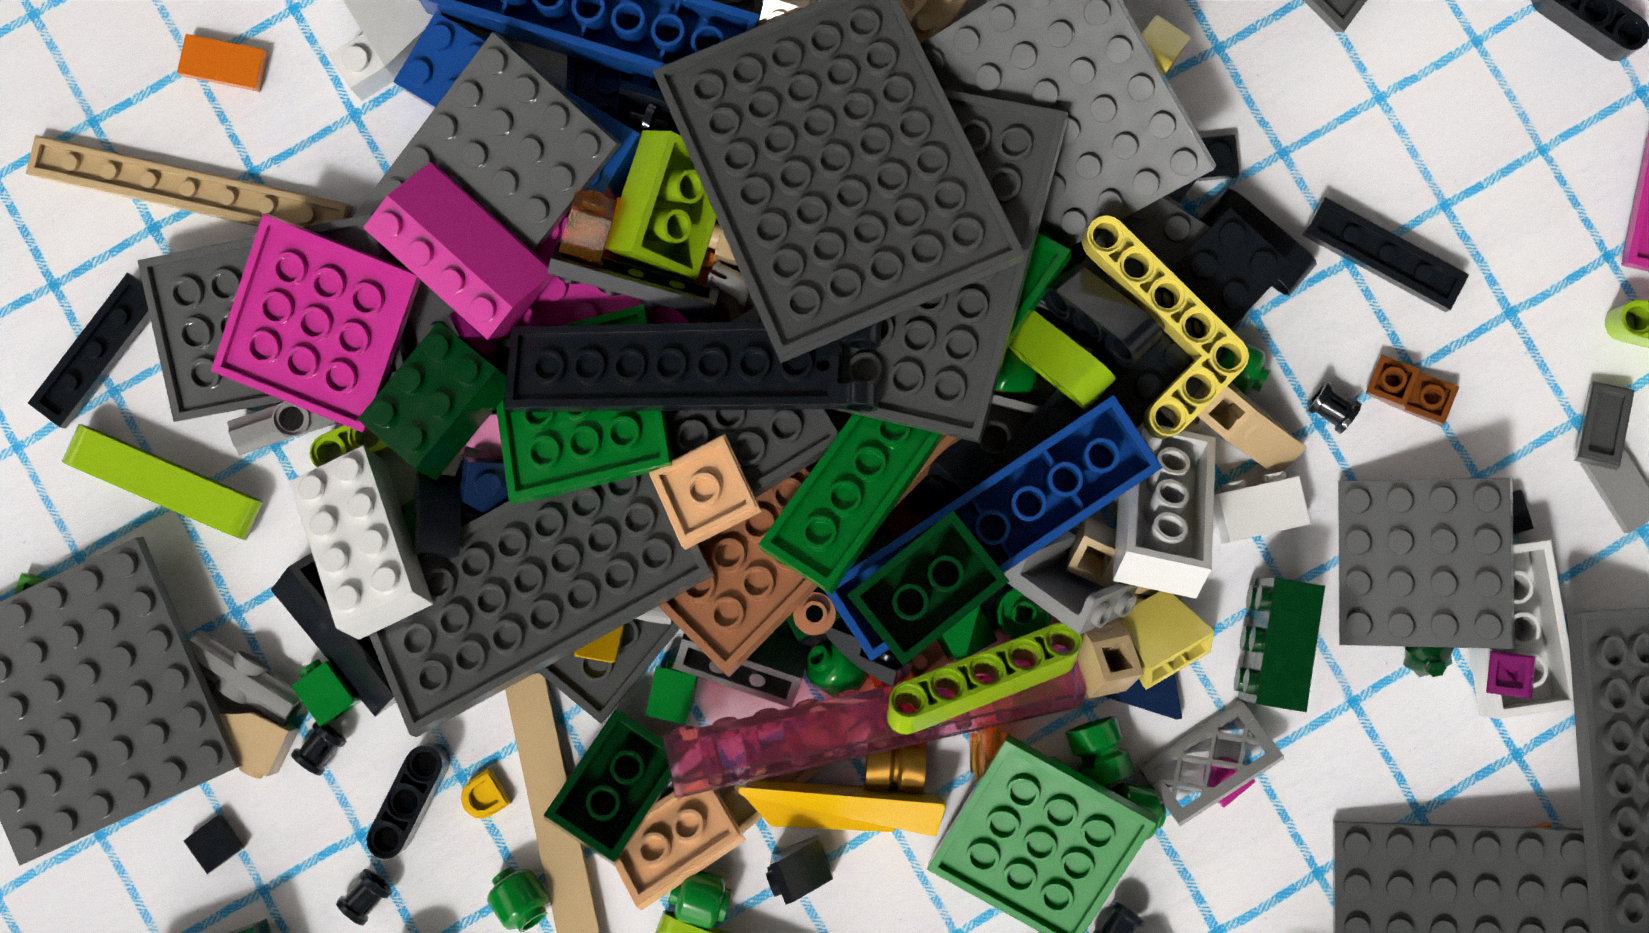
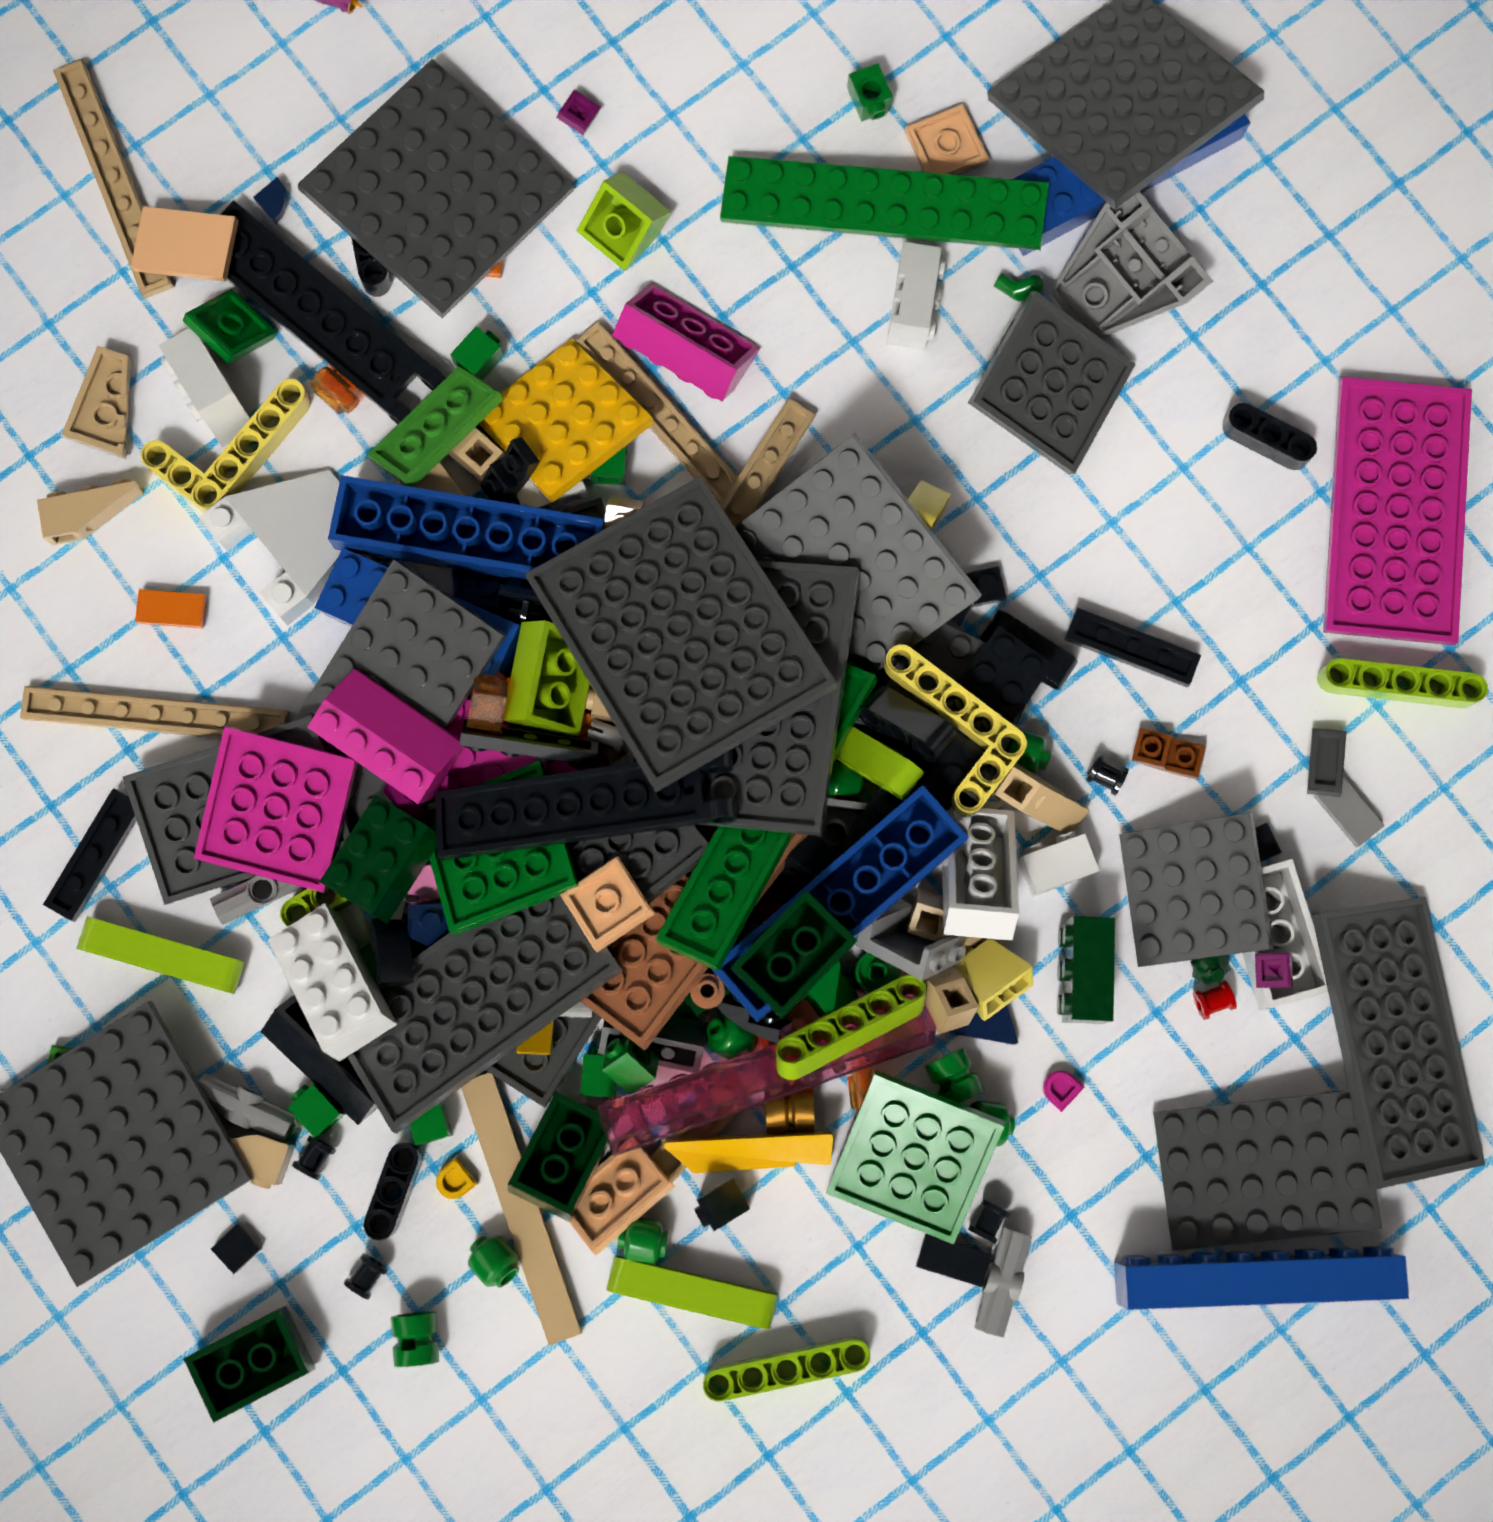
camera: 10 degrees left, 5 degrees down
light grey window [1138,700,1284,826] -> none
none -> green brick [410,1101,453,1146]
none -> green brick [602,1036,659,1096]
none -> red bush [1193,980,1237,1020]

